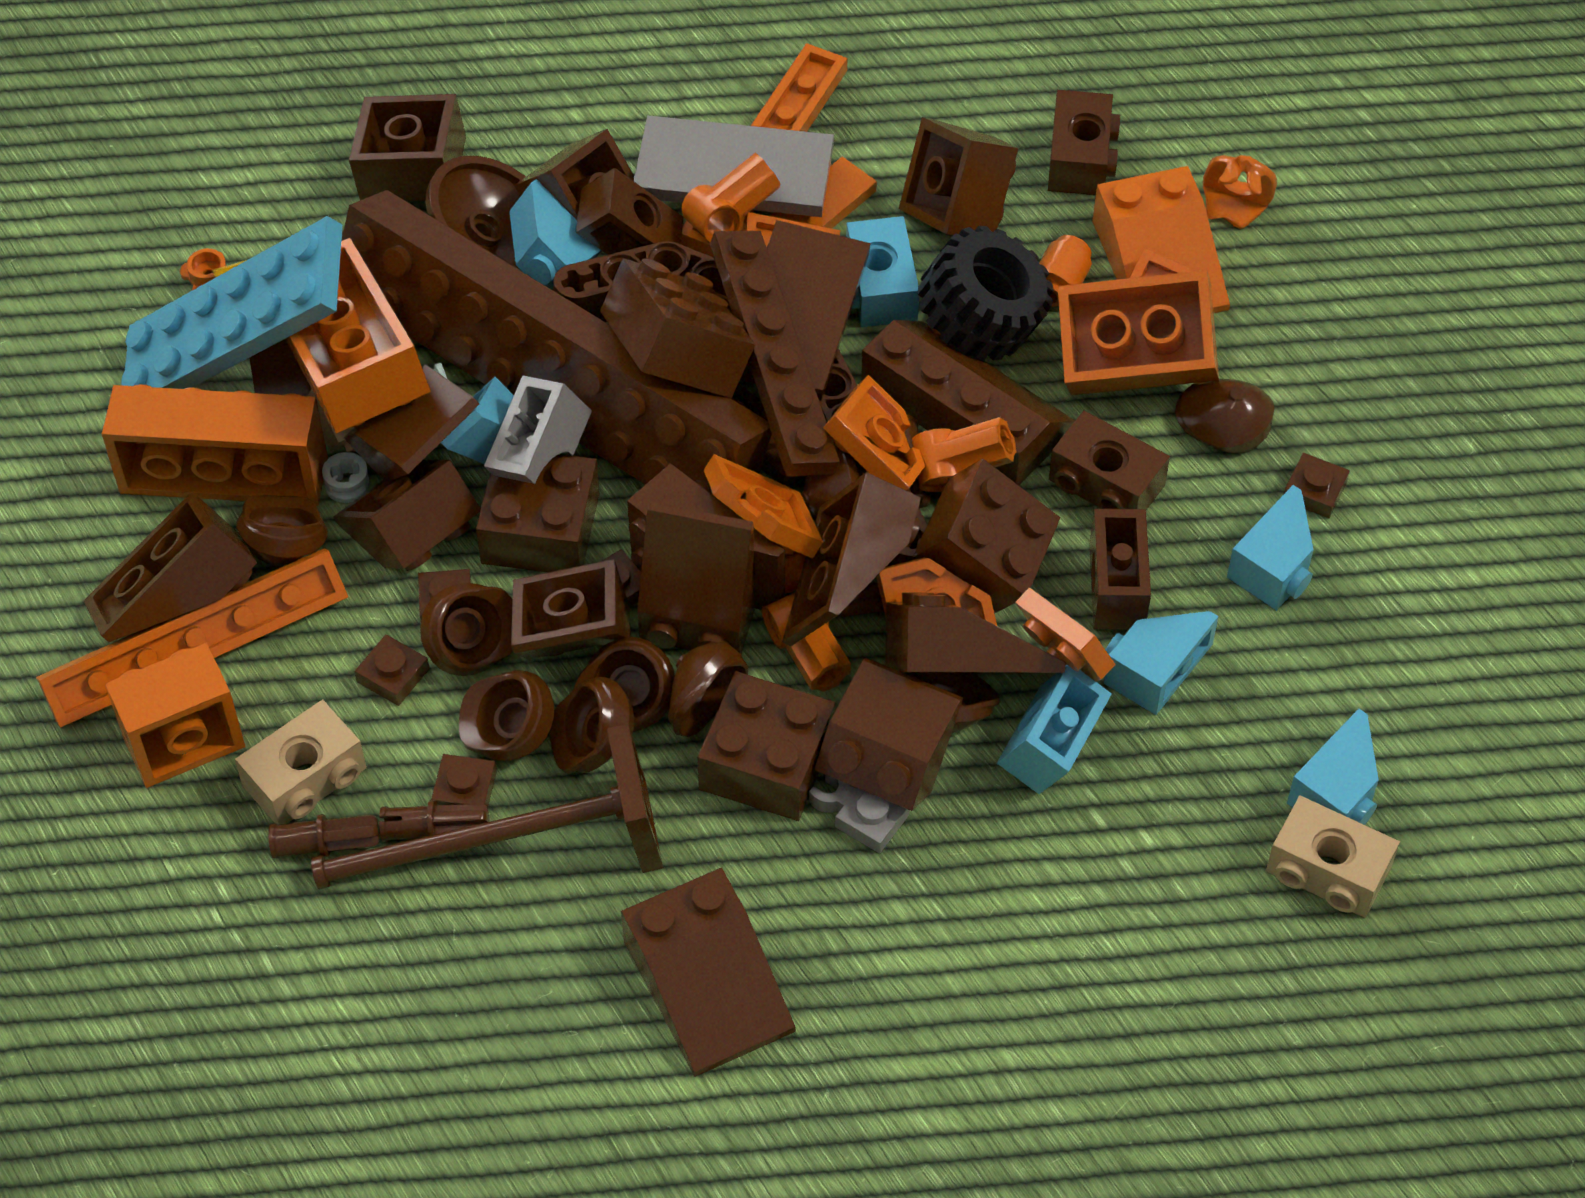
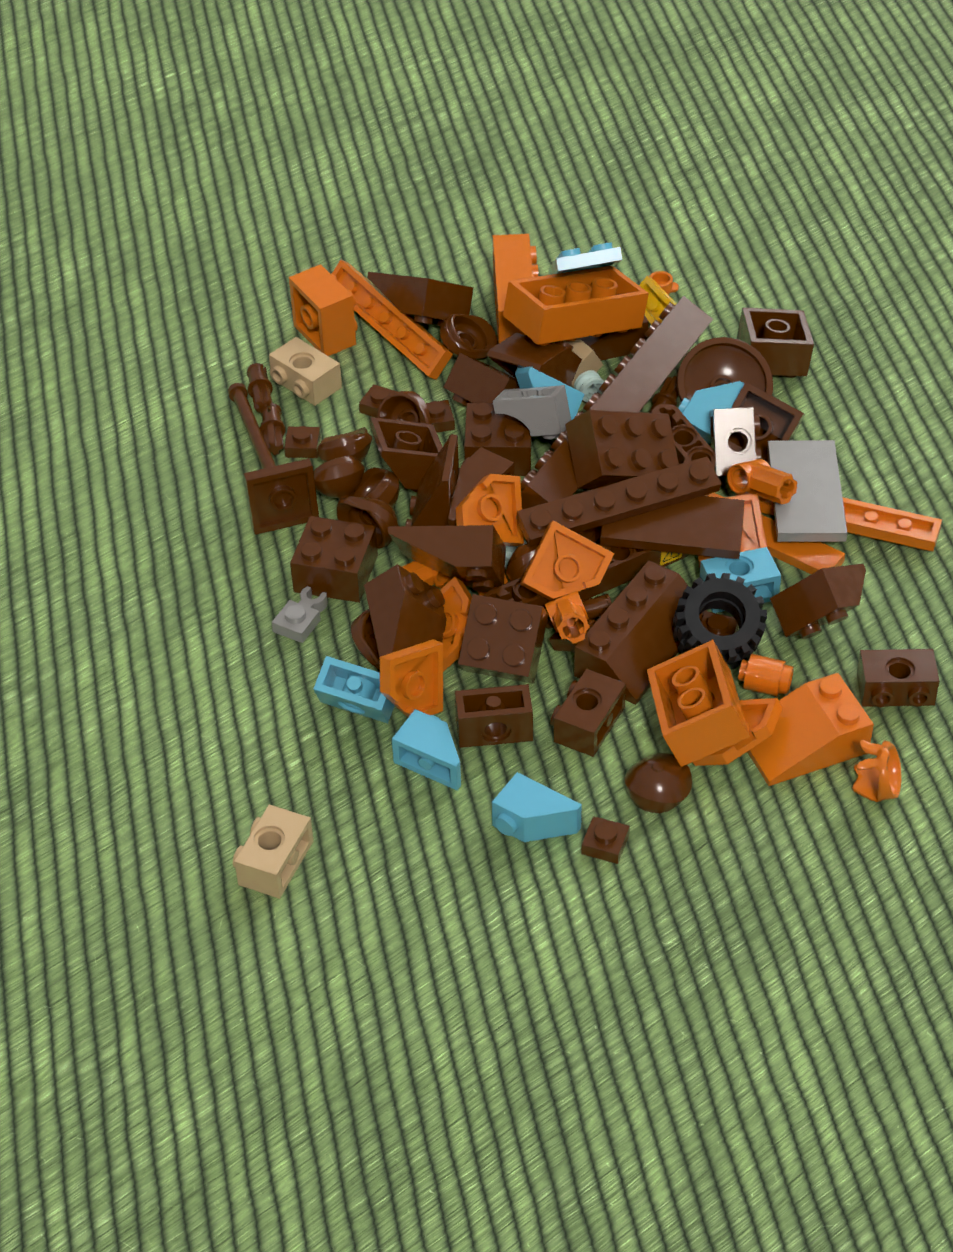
camera: 85 degrees right, 10 degrees down
reddish brown slope [621,867,796,1077] -> none
reddish brown slope [814,658,963,811] -> none
medium azure slope [1287,709,1379,825] -> none

